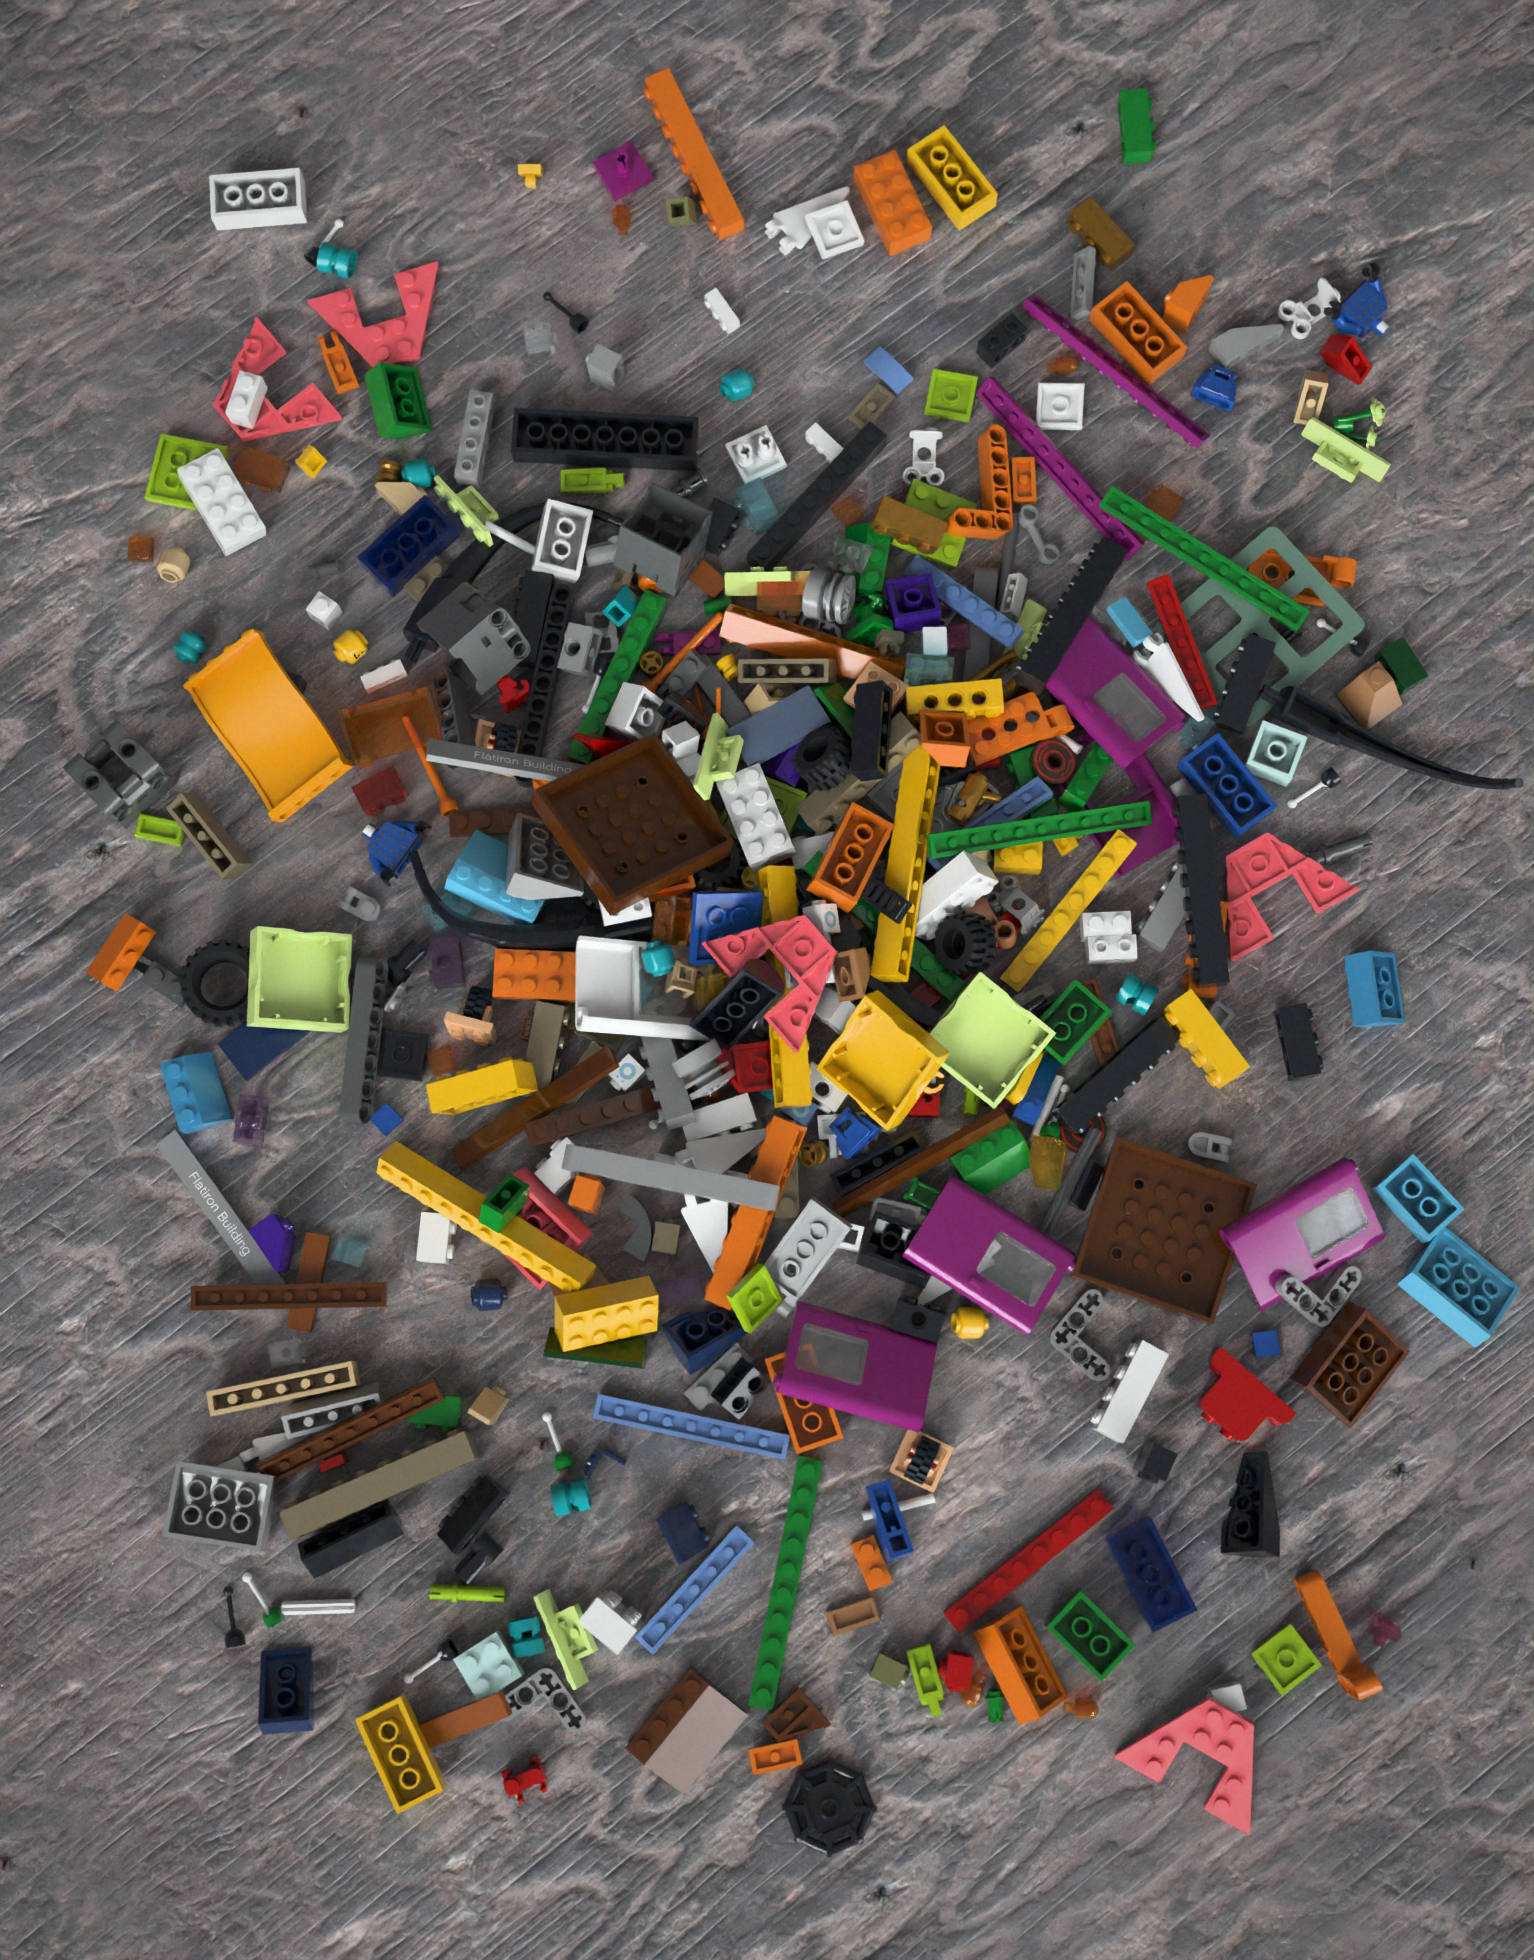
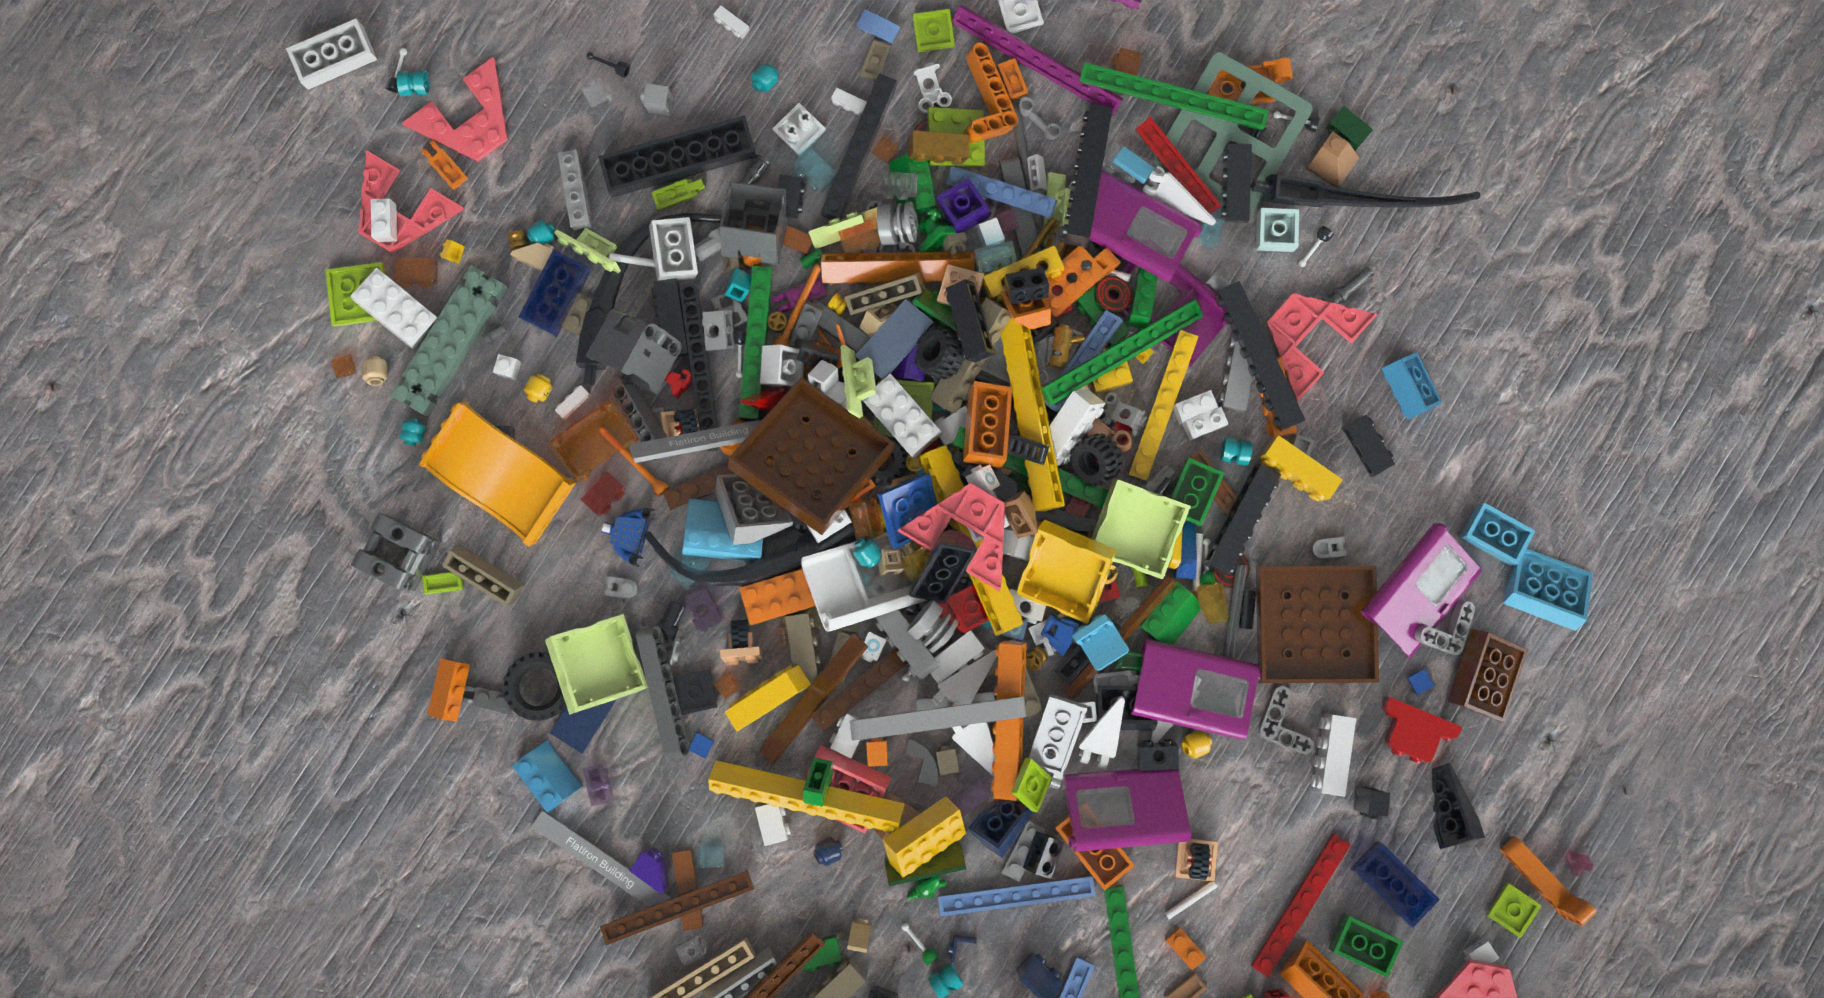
camera: 25 degrees left, 5 degrees up
green slope [364,362,432,440] -> none
blue slope [866,1479,914,1563] -> none
blue brick [1177,733,1277,840] -> none
none -> sand green brick [390,265,508,417]
none -> green piece [907,875,947,900]
none -> black brick [1005,267,1049,304]
none -> medium azure bracket [1072,614,1129,671]
none -> white flag [1079,696,1124,769]

